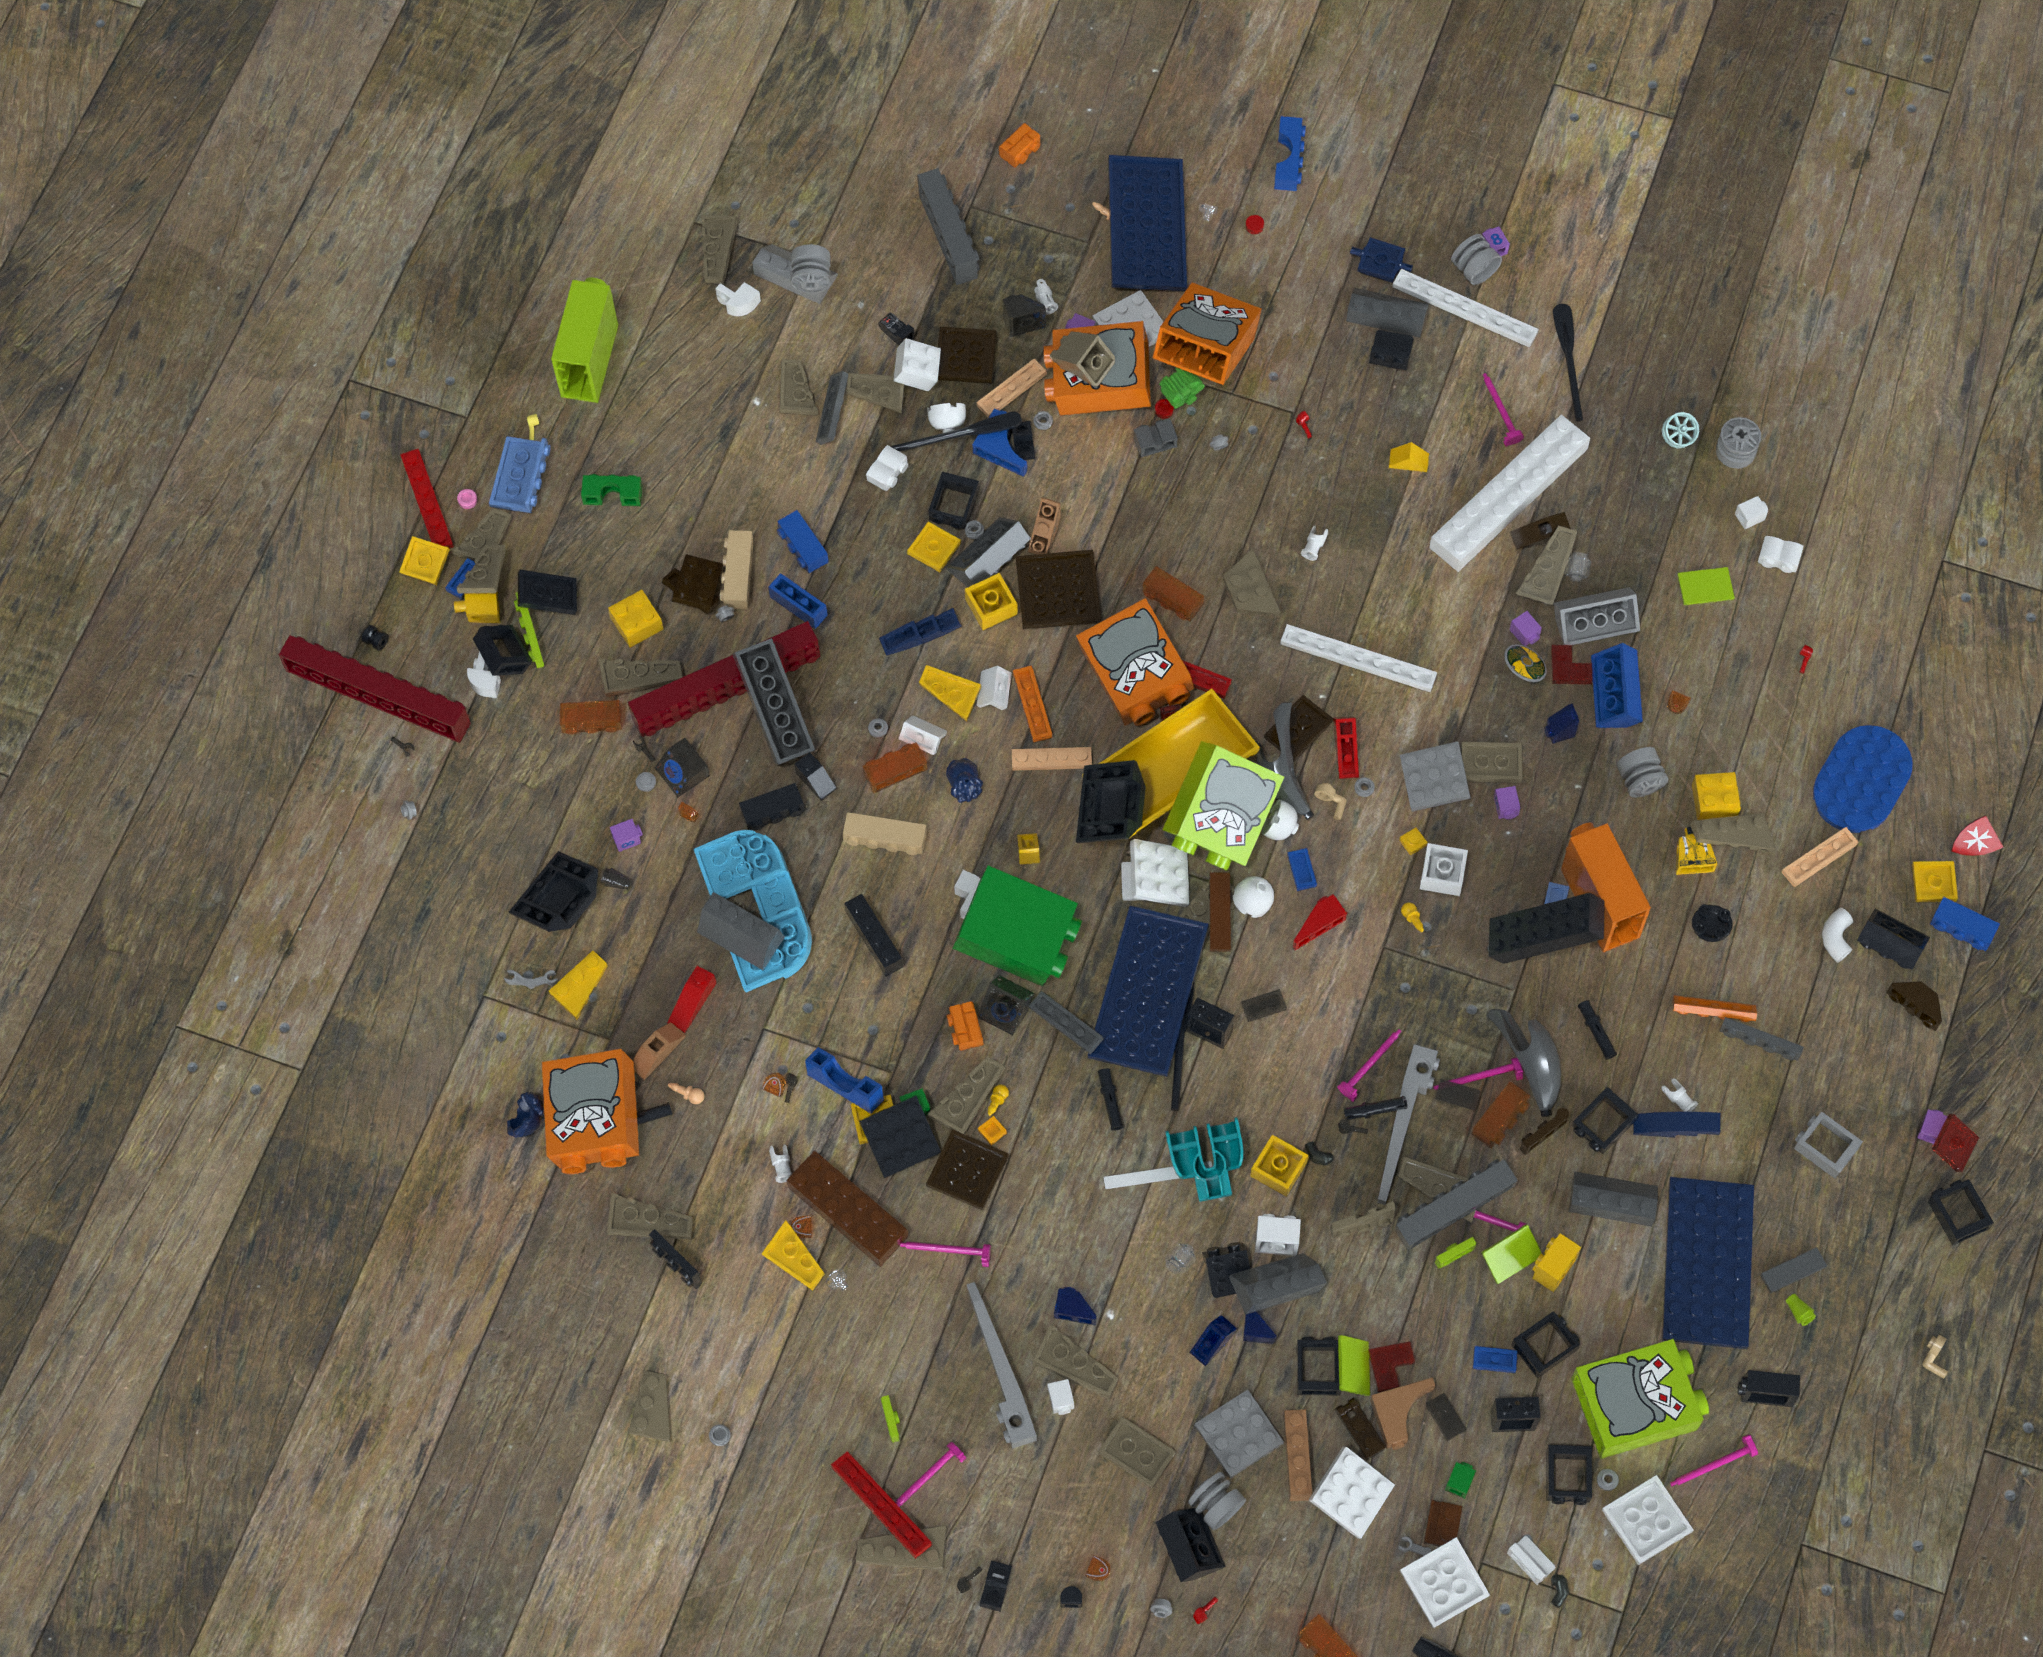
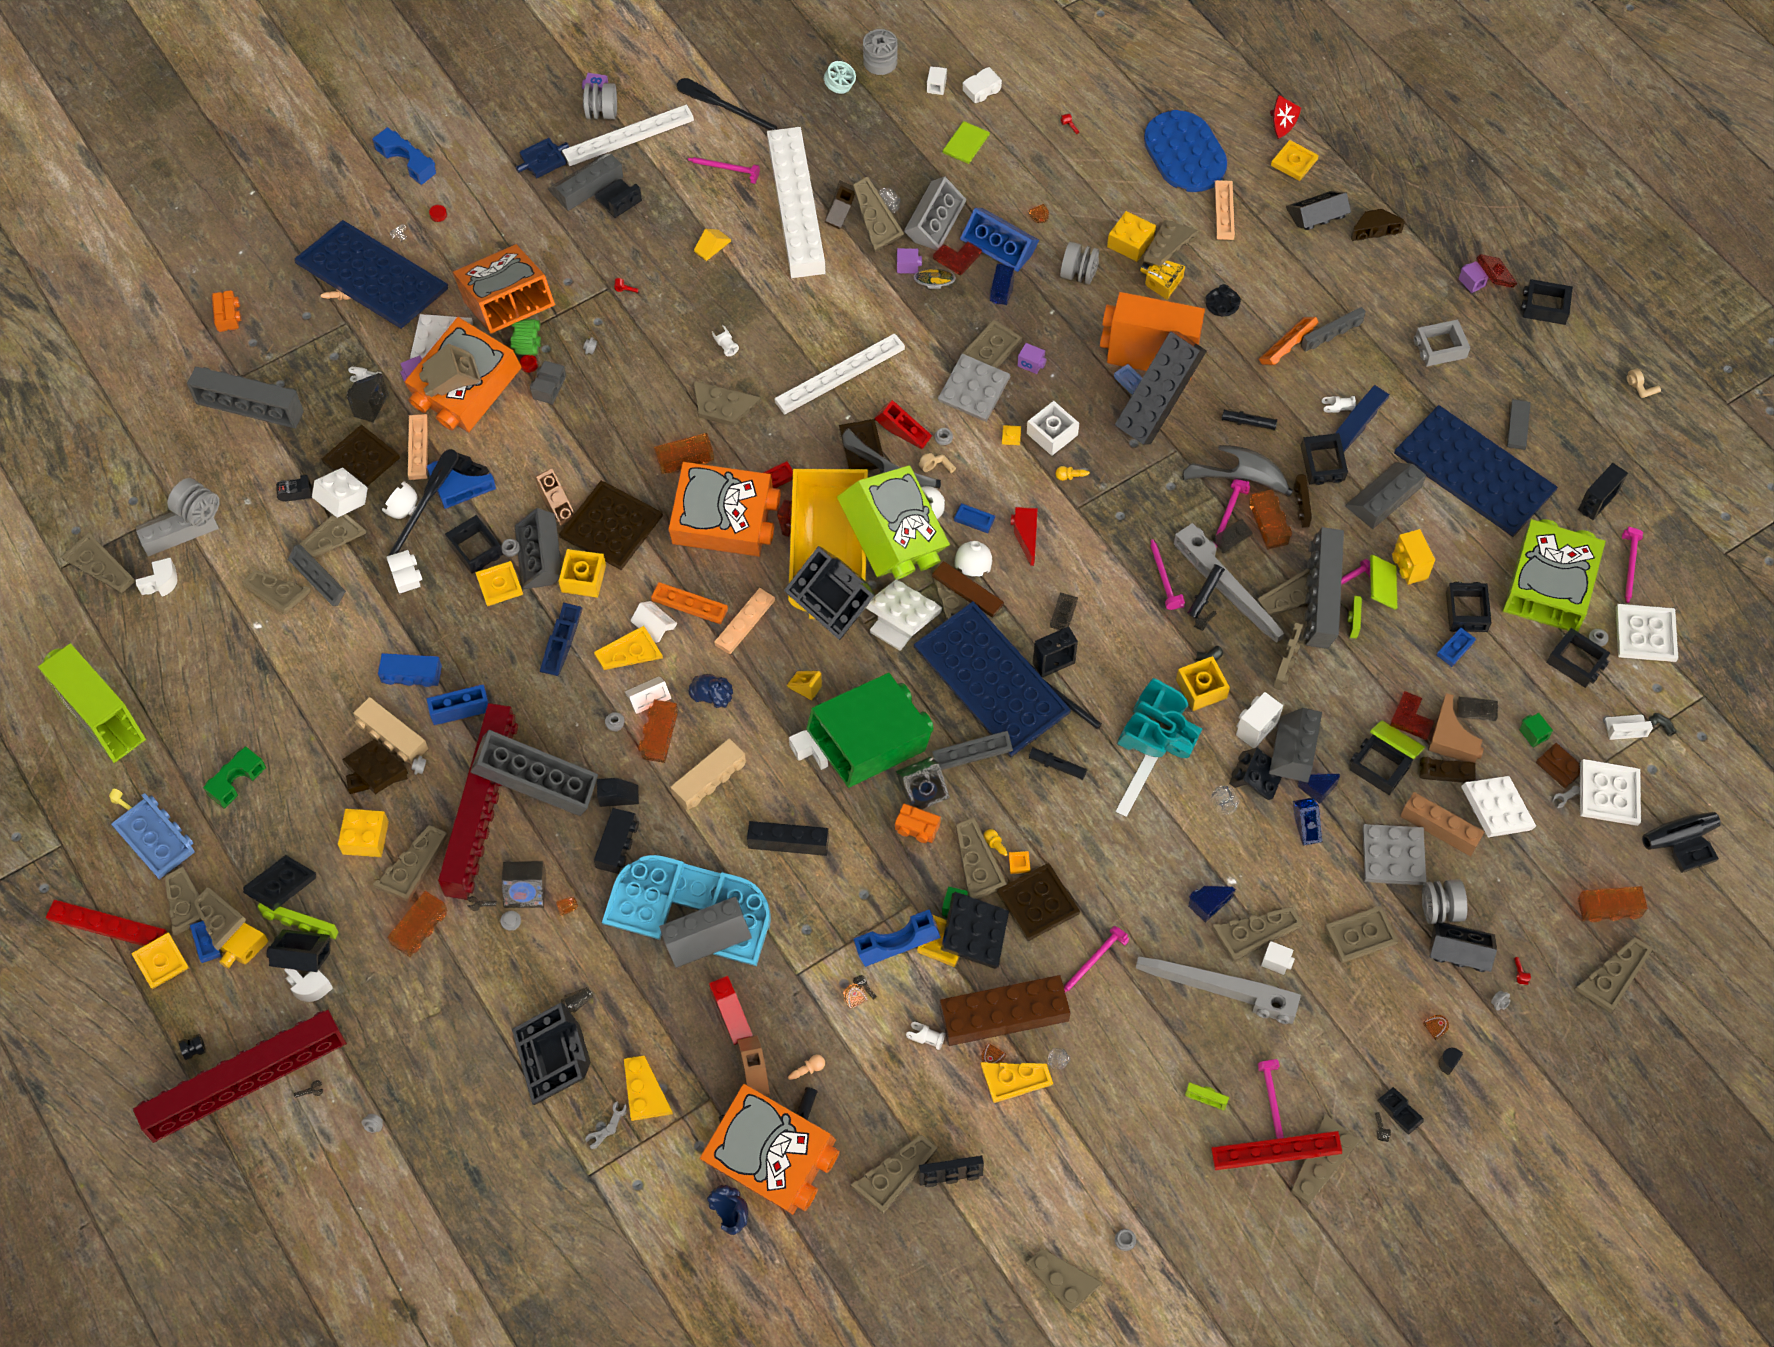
camera: 55 degrees left, 5 degrees down
bright pink tile [457,489,477,509] -> none
medium lavender brick [610,819,643,852] -> none
light grey plate [1034,411,1053,430] -> none
black window [1490,1397,1541,1433] -> none
lime cone [1785,1294,1816,1326] -> none
white cylinder [1822,908,1853,963] -> none
blue brick [1930,897,2000,951] -> none

